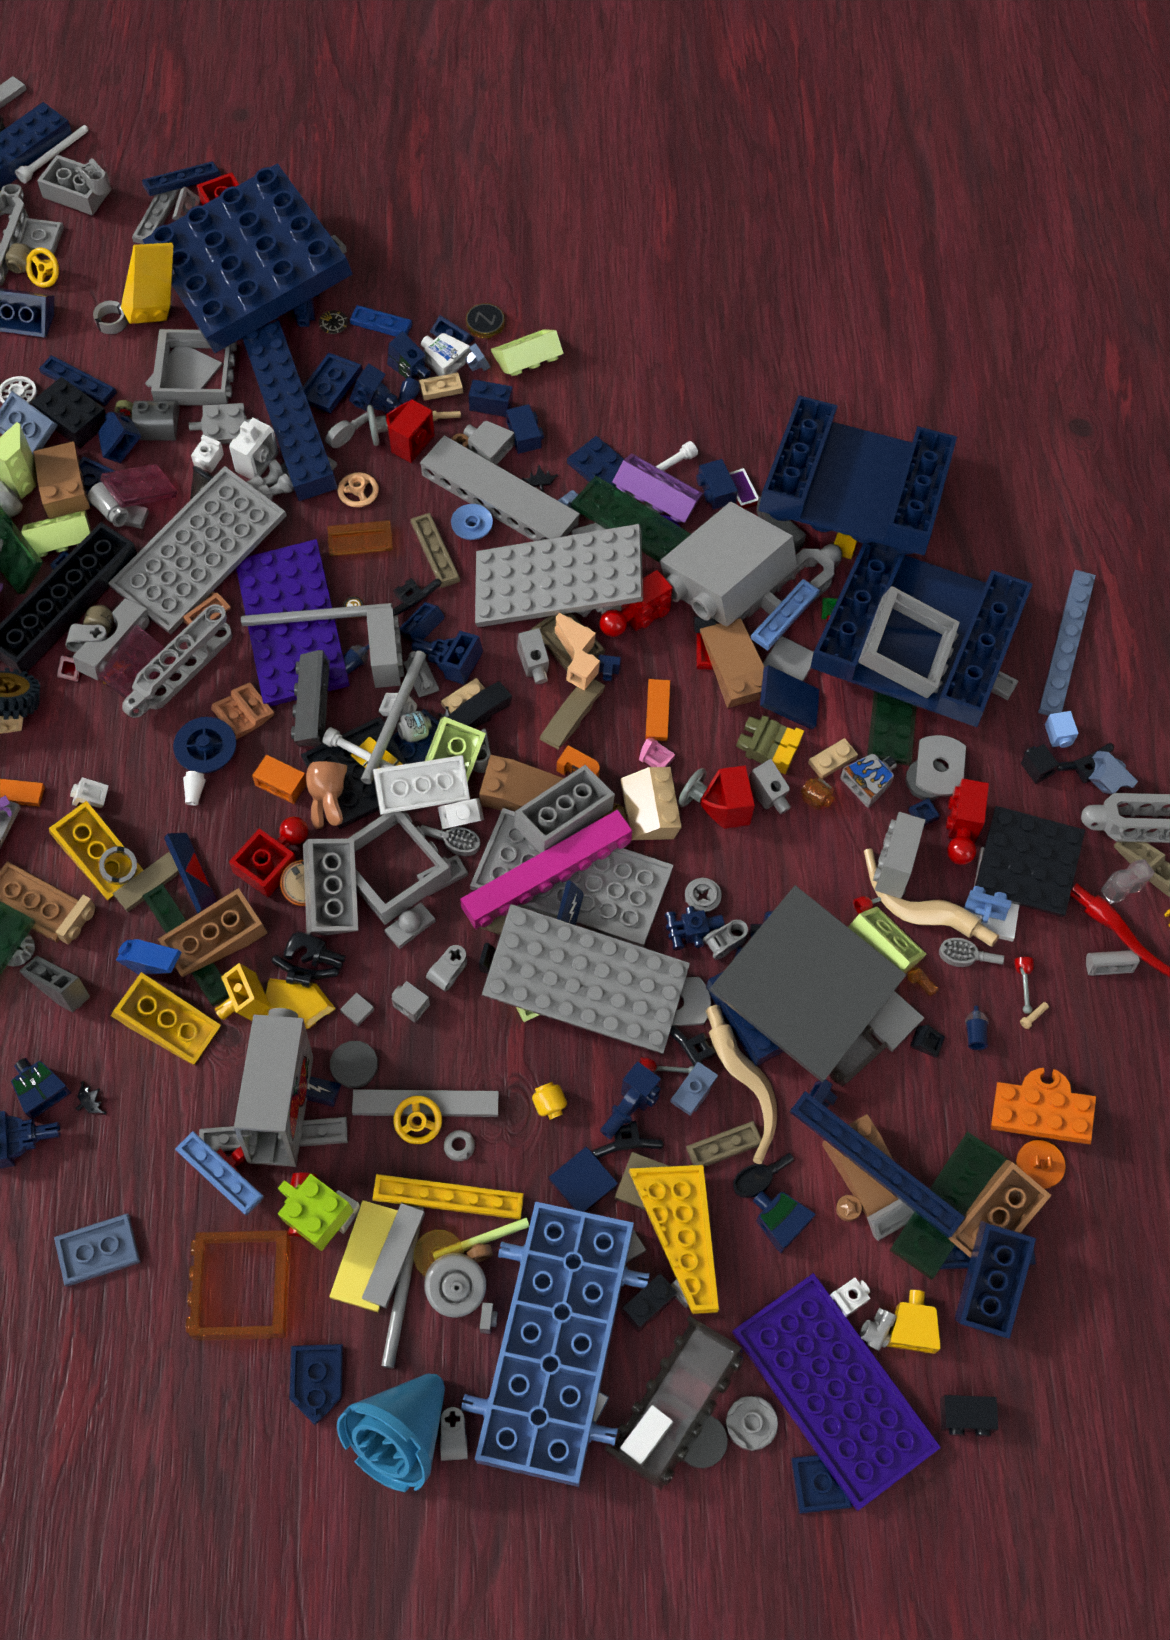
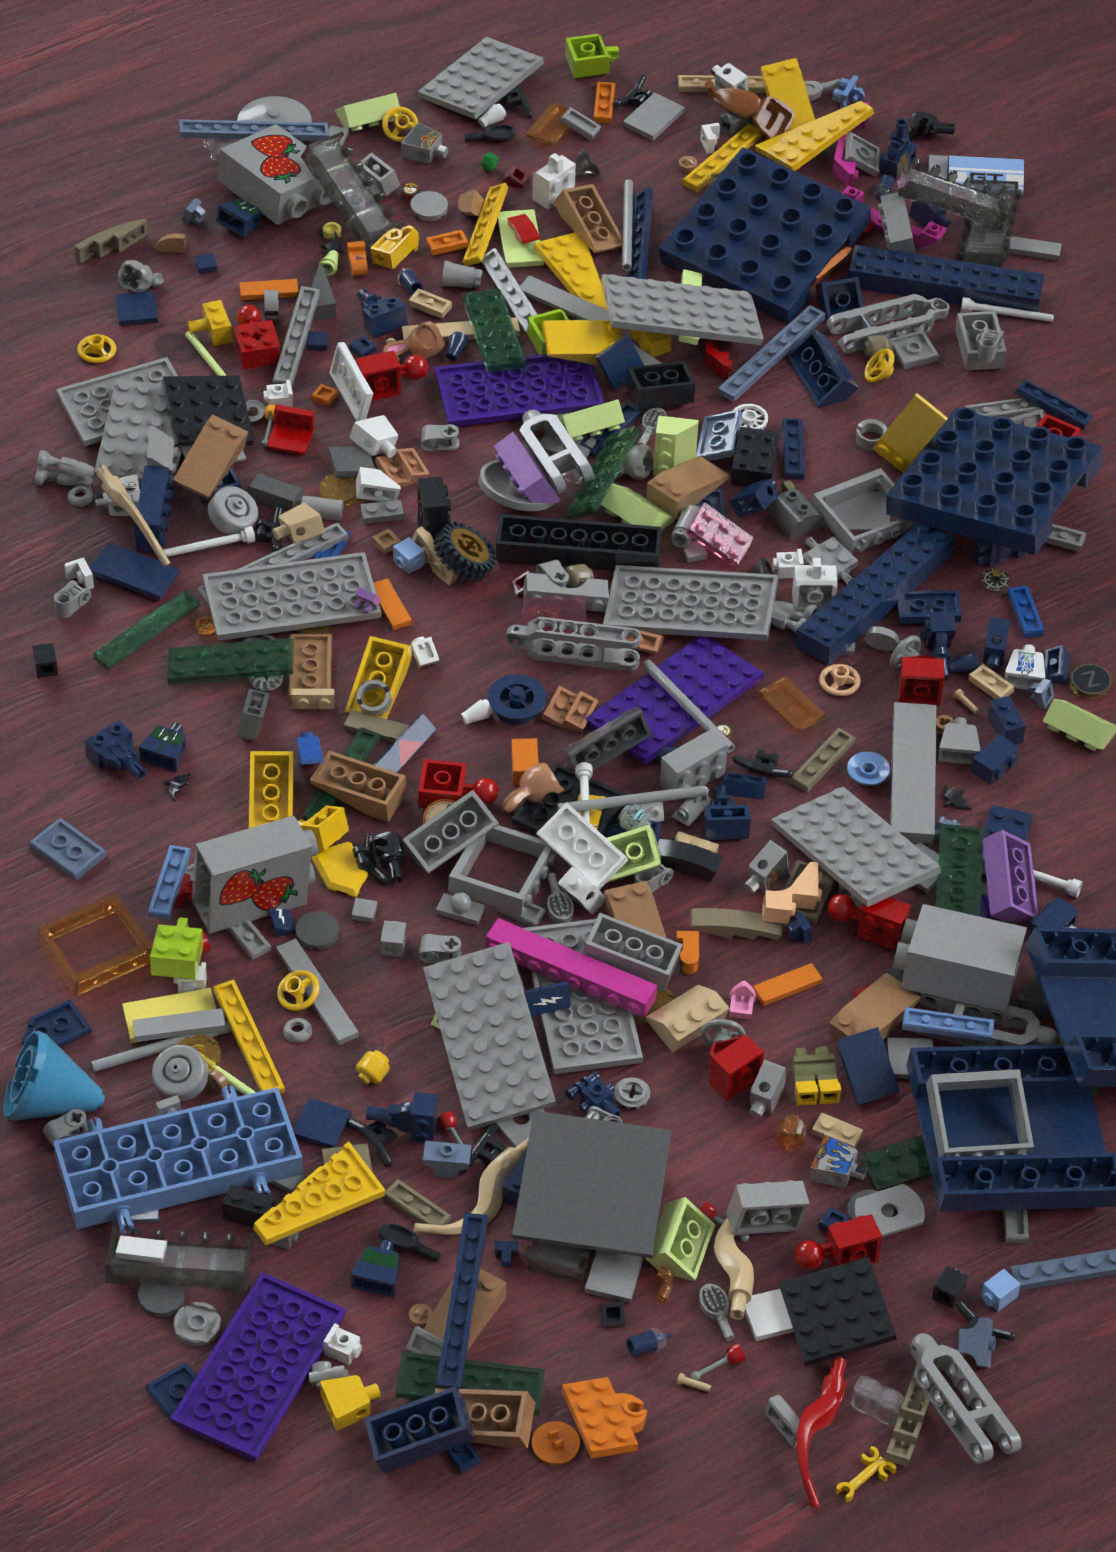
camera: 60 degrees right, 15 degrees down
black brick [940,1395,999,1437] -> none
medium blue hips [964,886,1012,923] -> none

